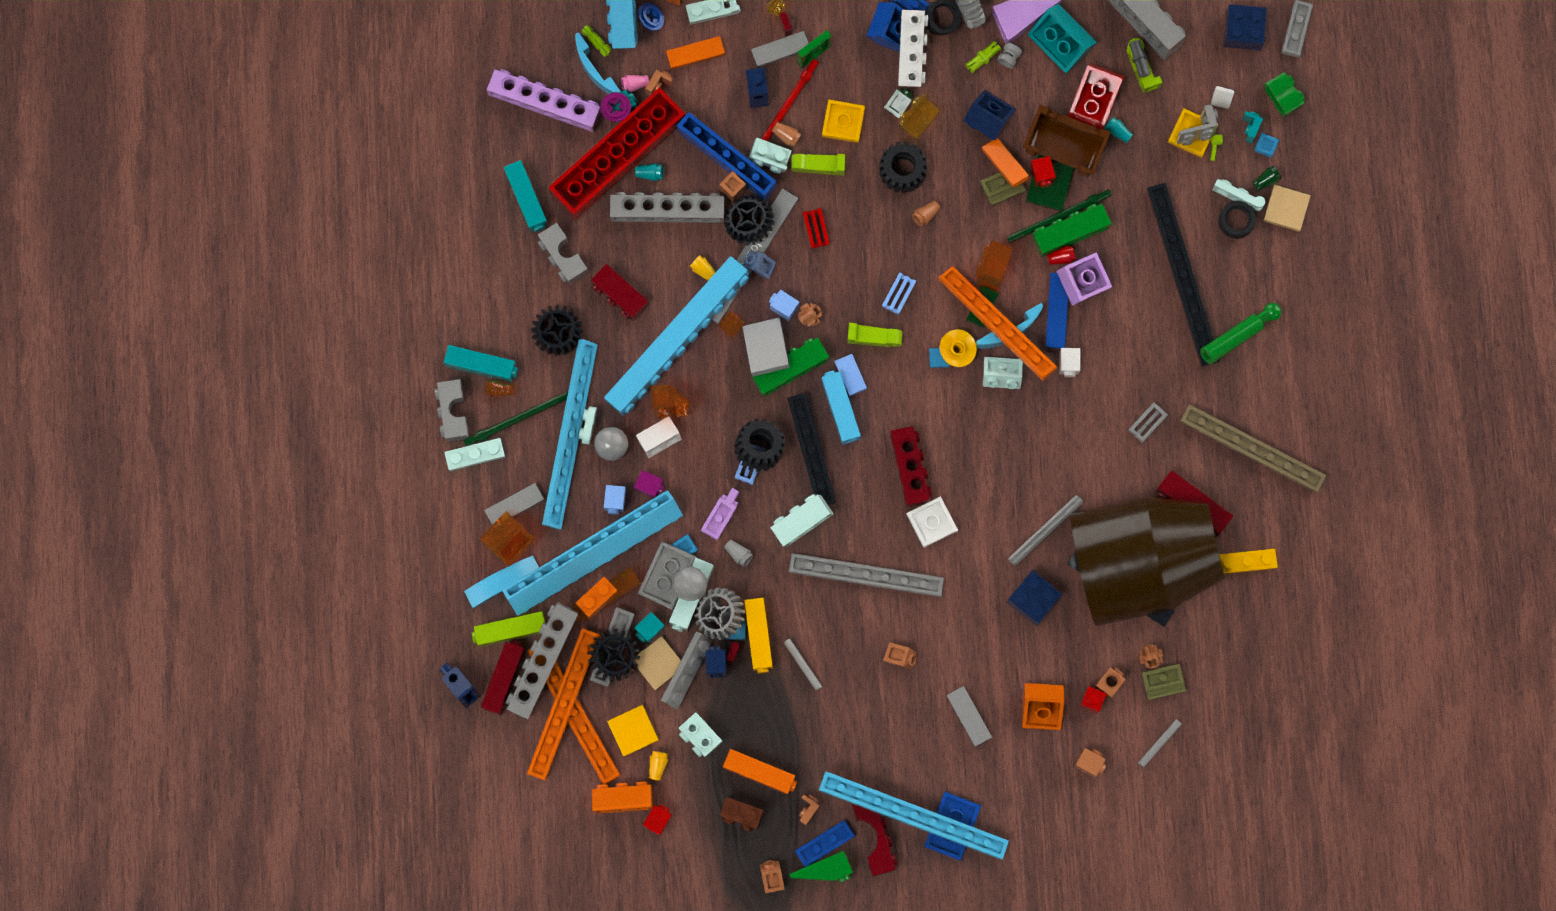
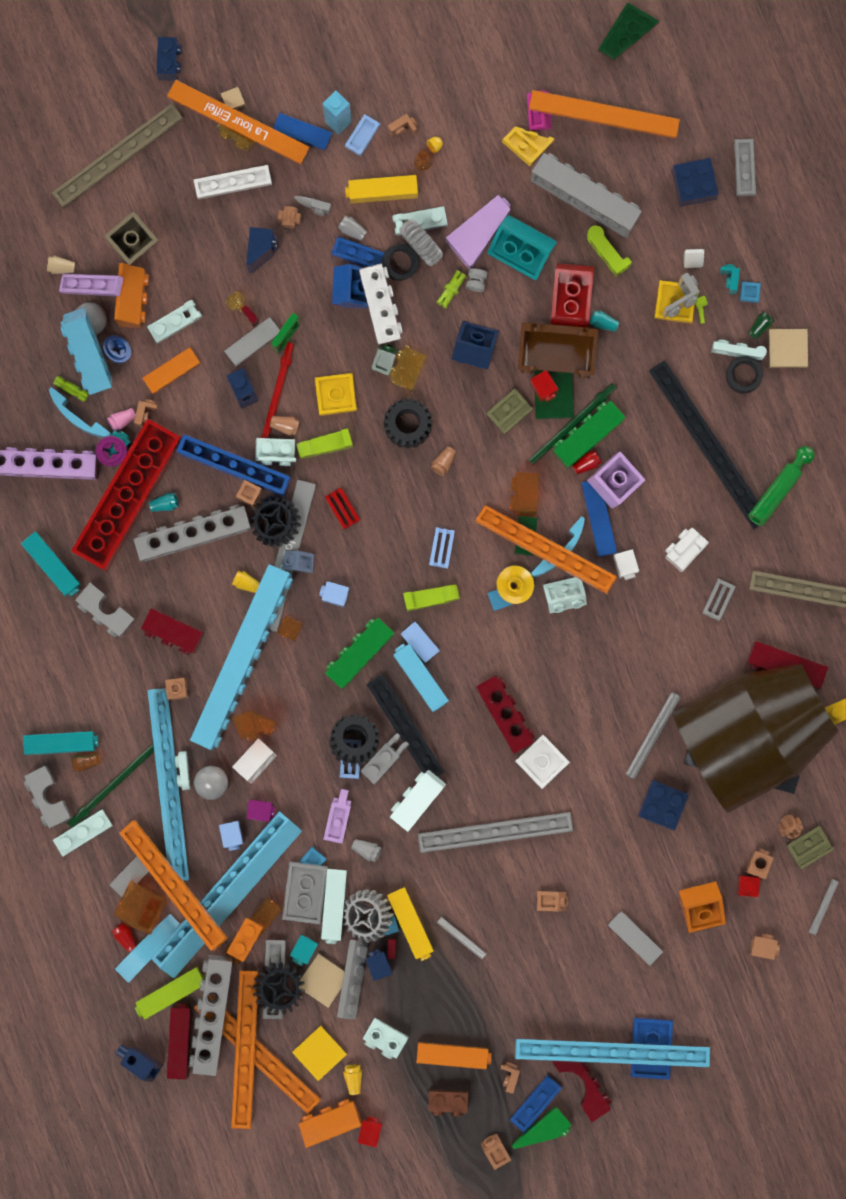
camera: 15 degrees left, 5 degrees up
black gear [531,305,583,356] -> none
light grey piece [673,567,708,601] -> none
light grey tile [743,318,790,377] -> none
nougat gear [798,303,822,327] -> none
orange tile [982,138,1029,188] -> none
dark grey axle [1129,40,1150,78] -> none
green brick [1263,72,1305,118] -> none
none -> red cone [111,922,137,952]
none -> orange plate [119,820,228,951]
none -> nougat brick [165,678,189,701]
none -> light grey hinge [361,733,409,784]
none -> white brick [665,528,709,572]

